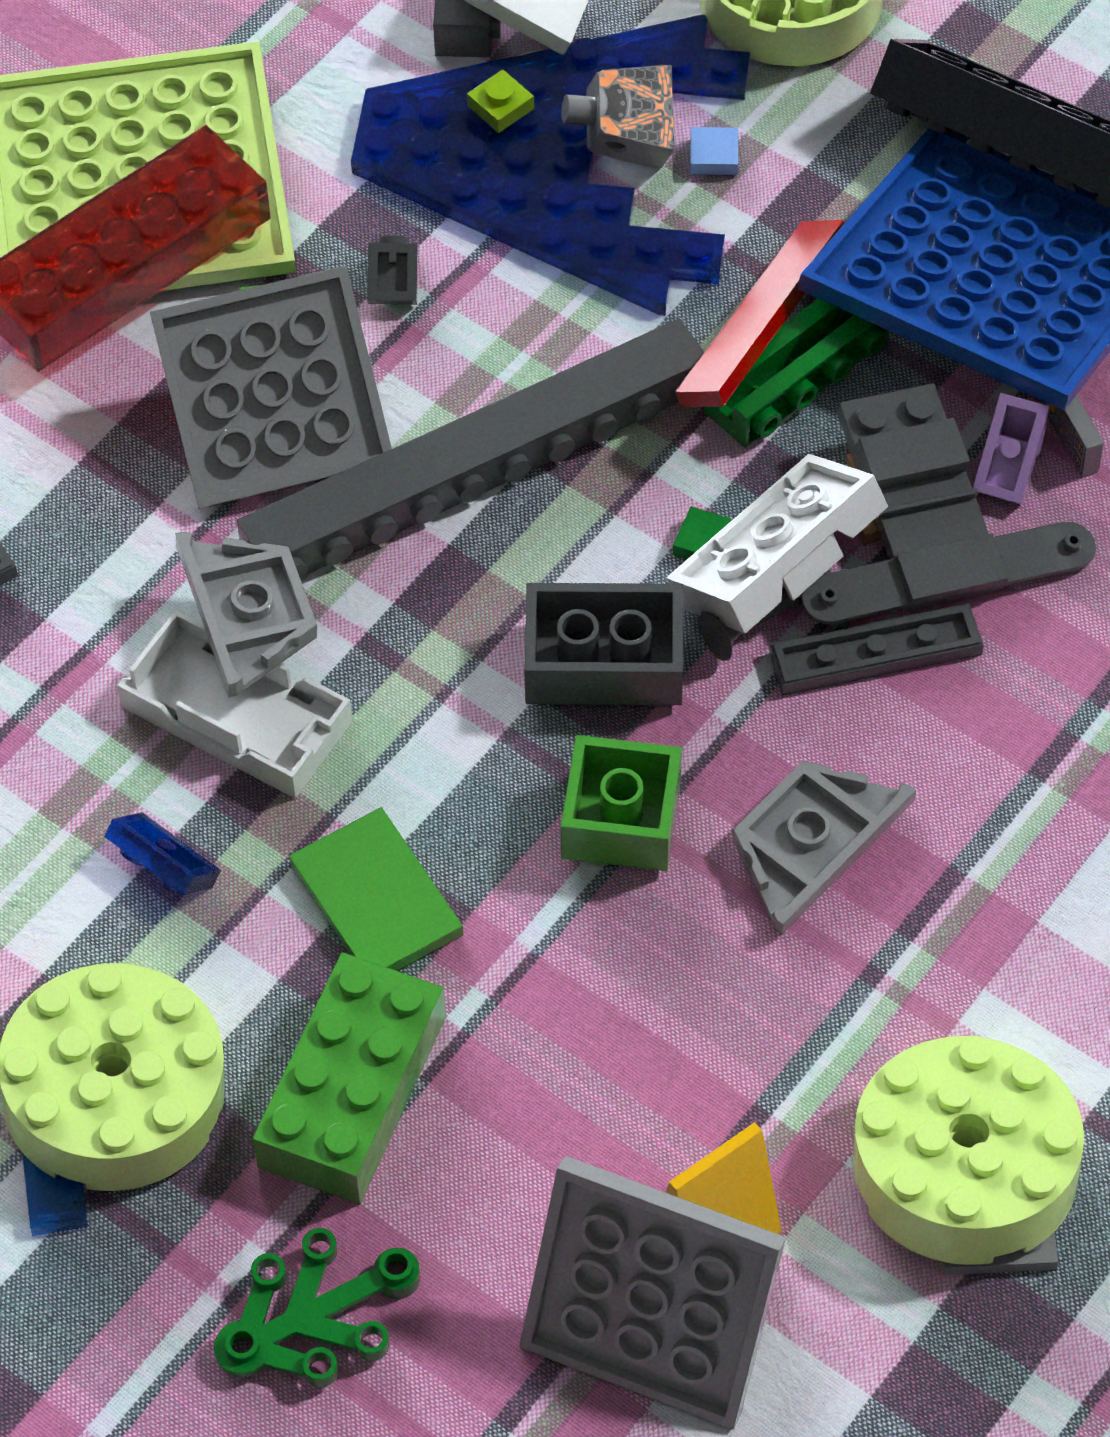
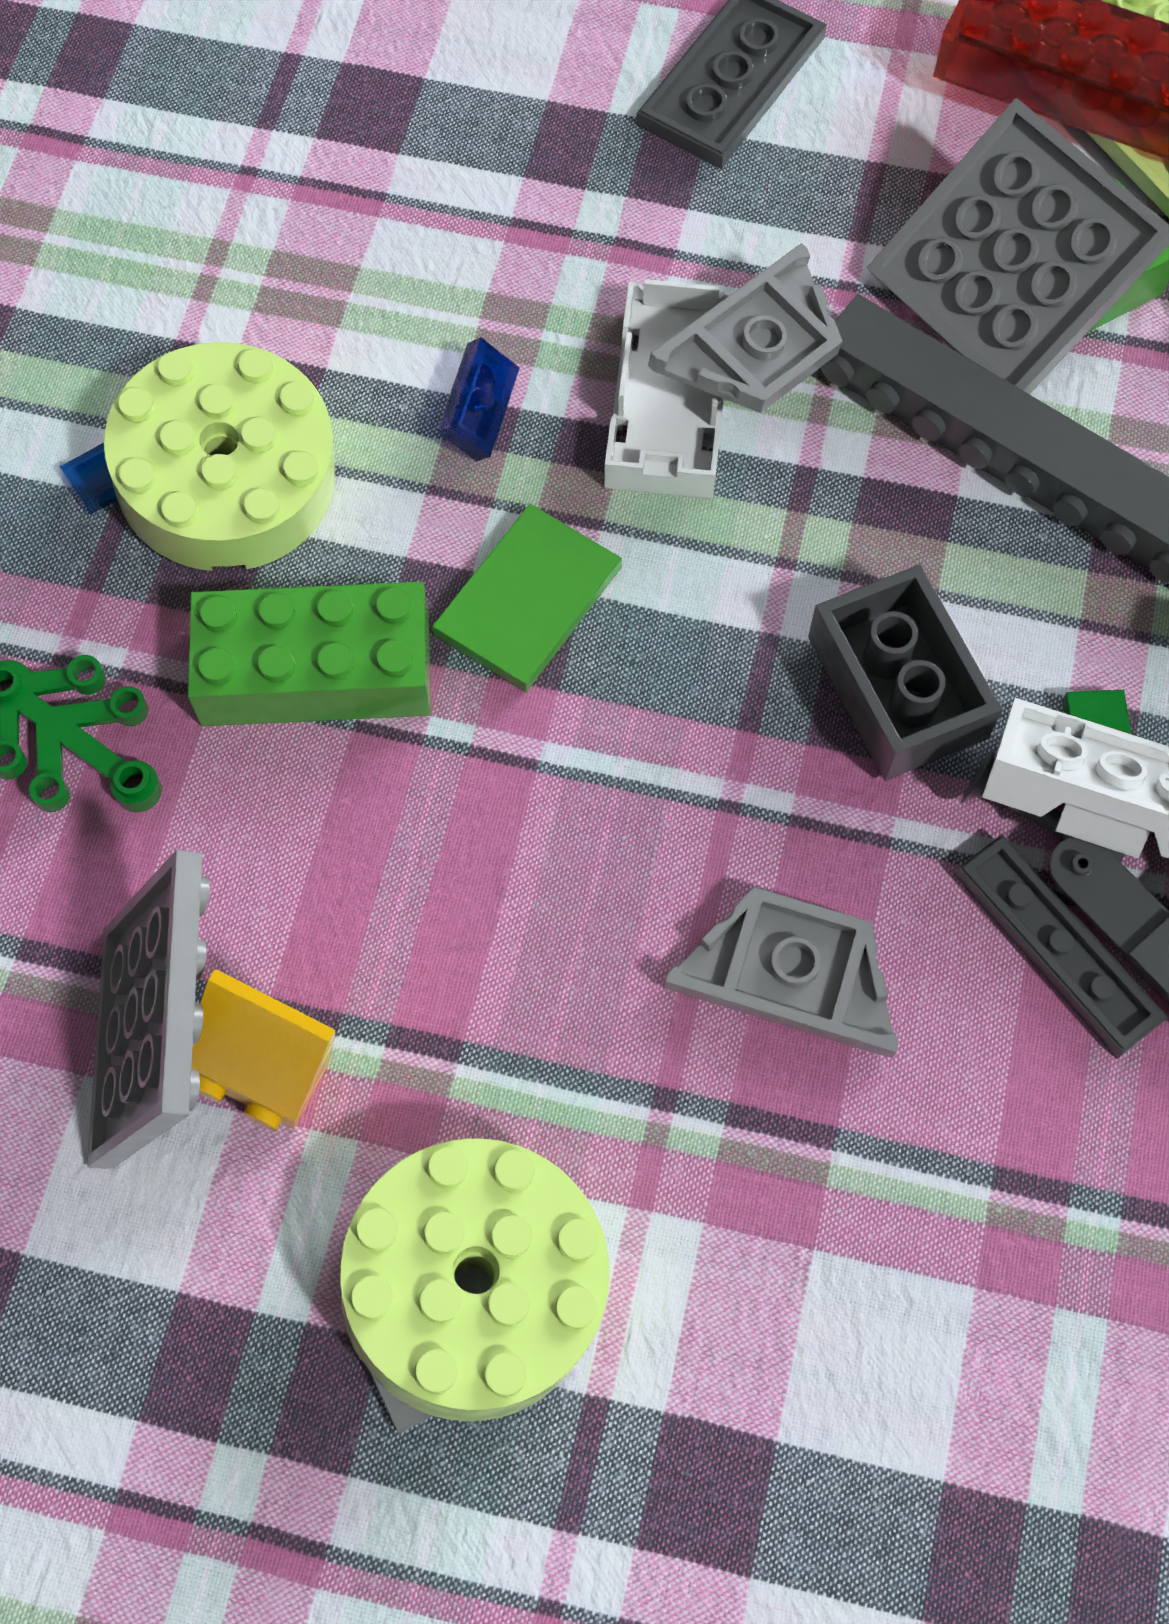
camera: 65 degrees right, 10 degrees up
bright green brick [561,735,682,871] -> none

